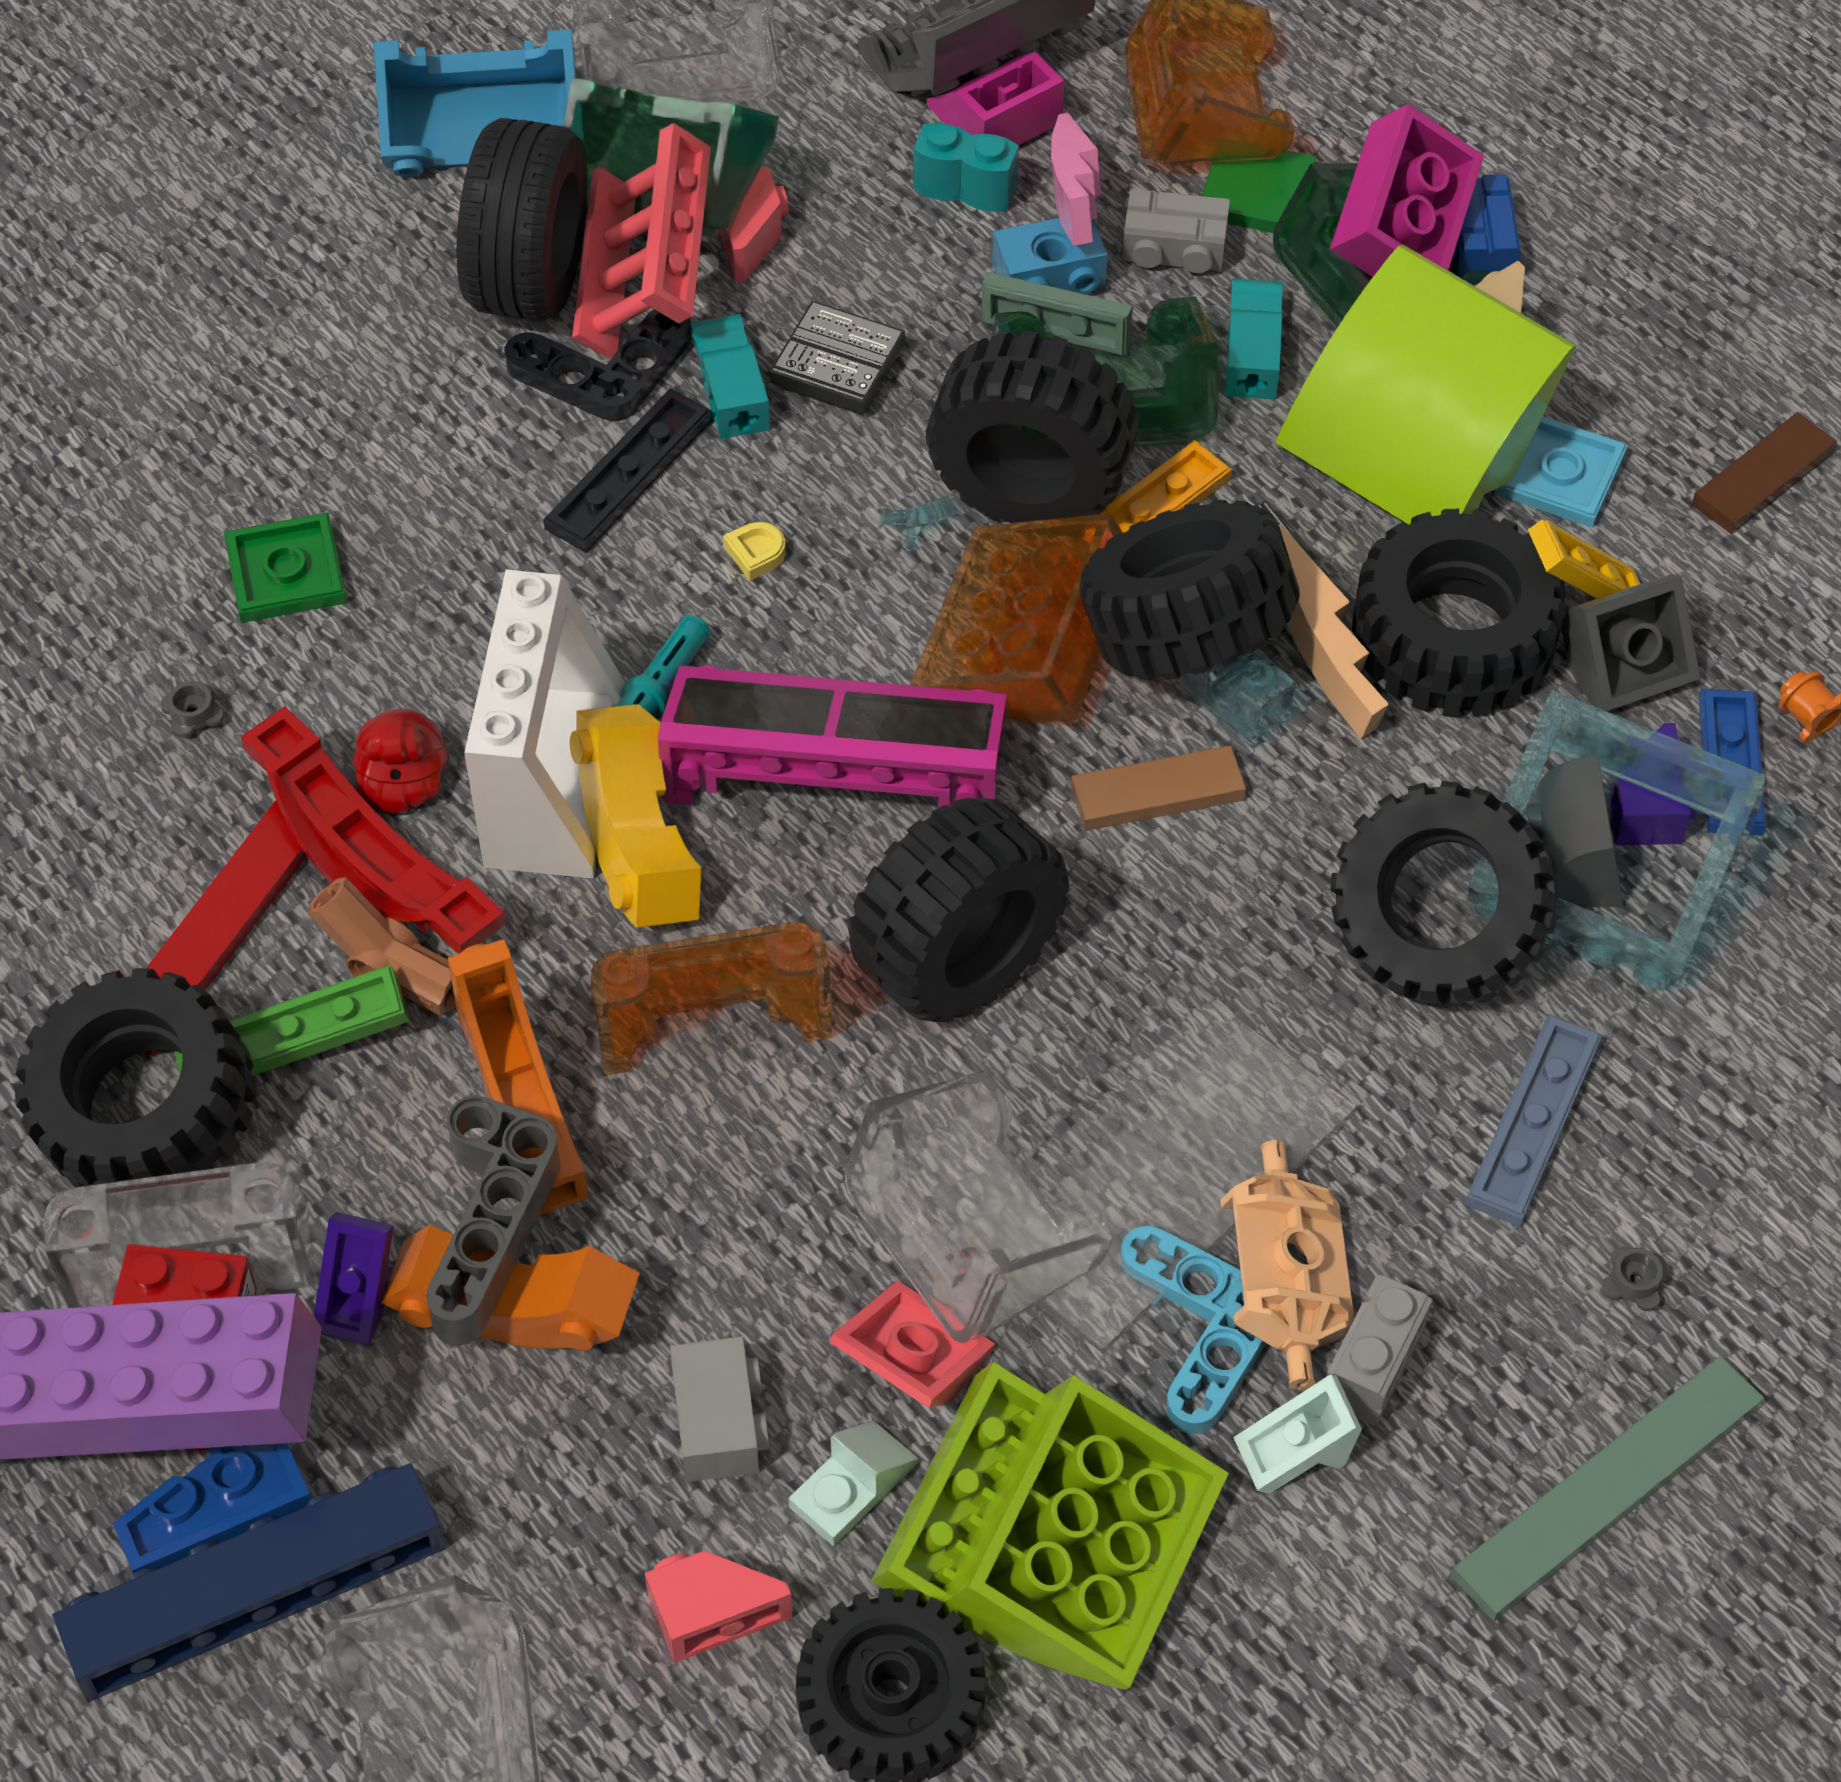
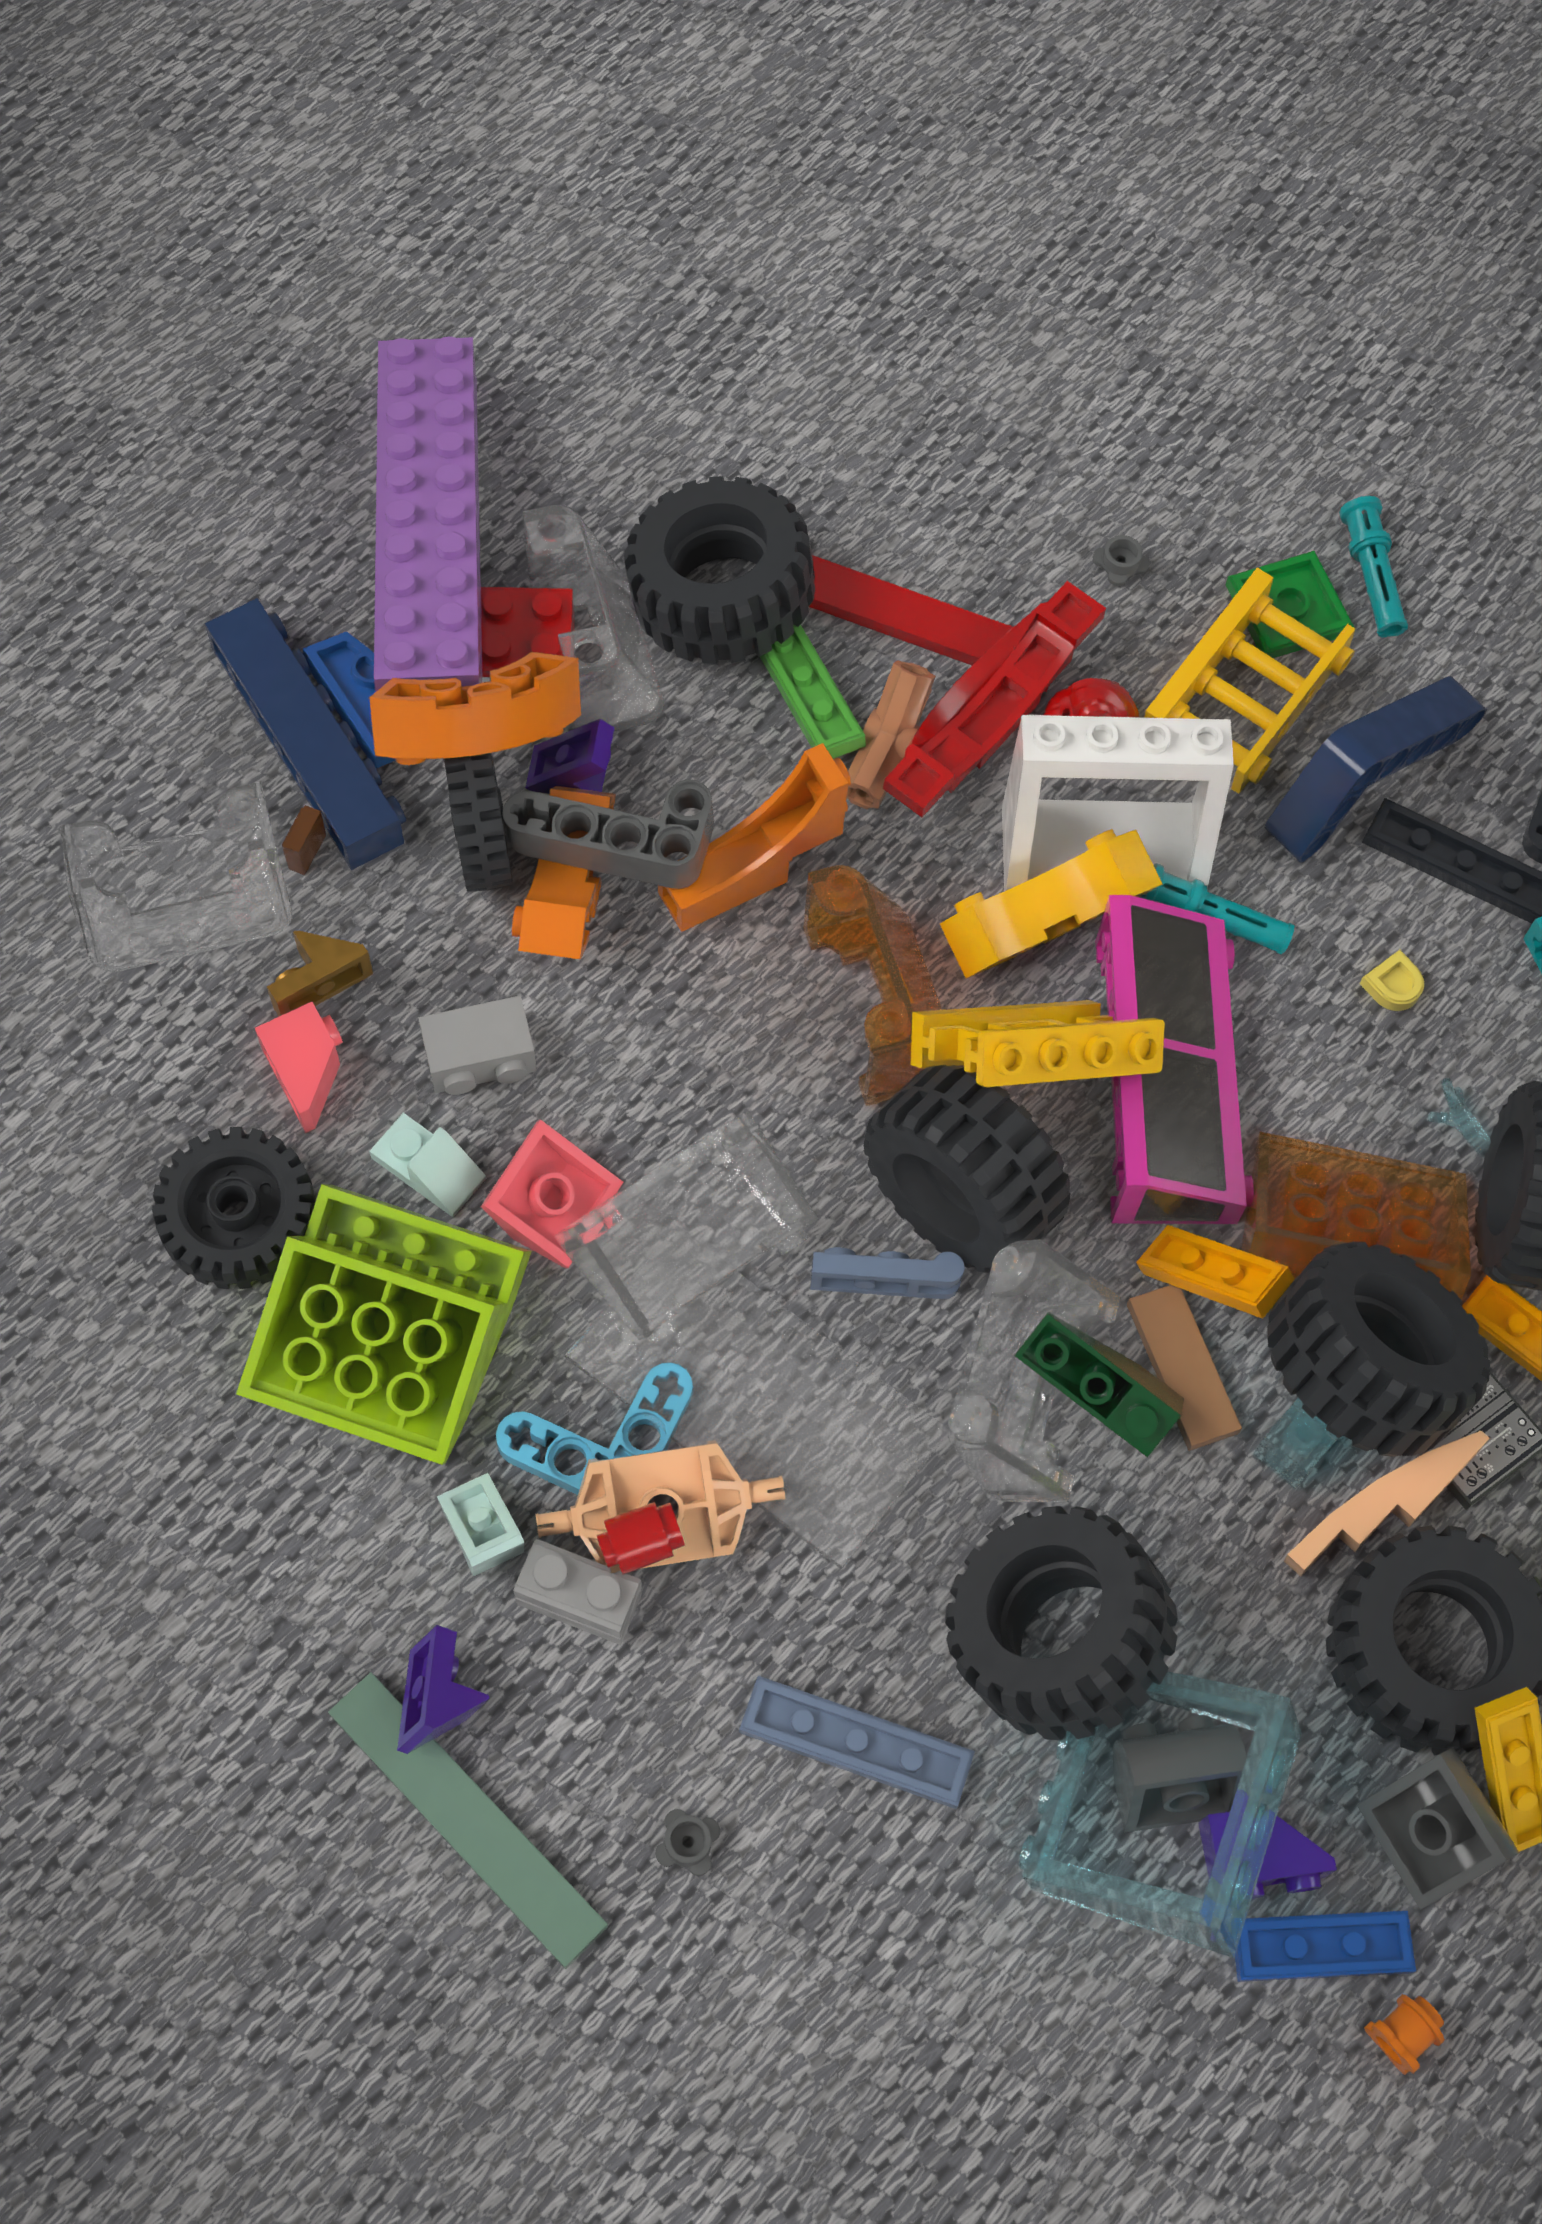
camera: 80 degrees right, 10 degrees up
none -> pearl gold slope [267,930,373,1016]
none -> reddish brown tile [282,805,327,875]
none -> orange brick [369,652,581,765]
none -> dark purple slope [397,1625,490,1754]
none -> black wheel [444,753,513,892]
none -> red brick [597,1502,685,1575]
none -> sand blue plate [810,1247,965,1299]
none -> yellow fence [910,1000,1165,1087]
none -> clear windscreen [947,1239,1121,1502]
none -> dark green slope [1014,1312,1184,1457]
none -> light orange tile [1136,1225,1295,1319]
none -> yellow fence [1144,568,1356,794]
none -> dark blue beam [1264,676,1487,863]
none -> teal pin [1339,496,1408,638]

